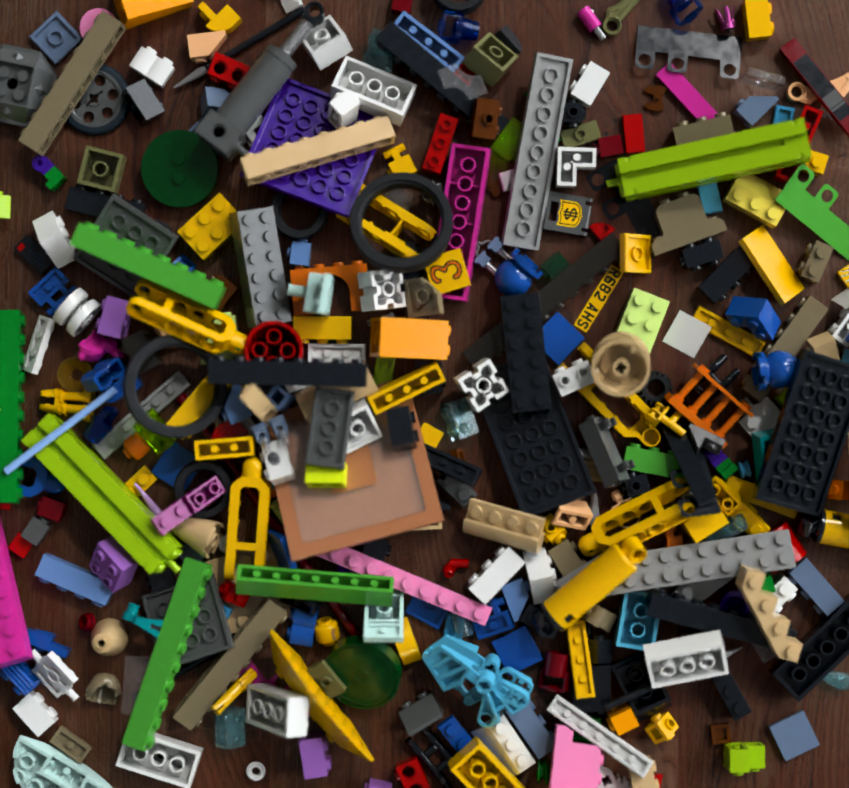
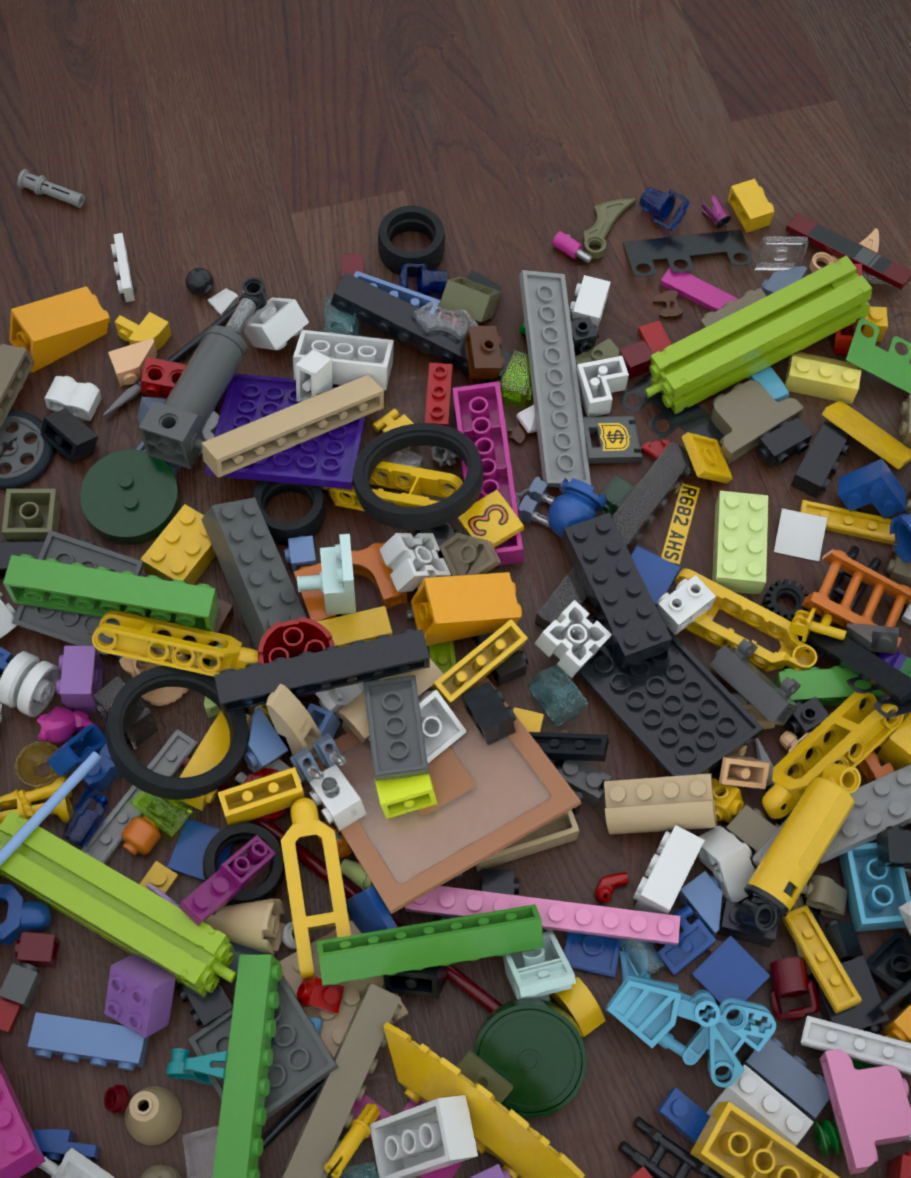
camera: 20 degrees left, 25 degrees down
blue brick [286,608,319,647] -> none
yellow head [314,616,340,647] -> none
dark grey slope [398,690,444,736] -> none
tan piece [591,331,651,397] -> none

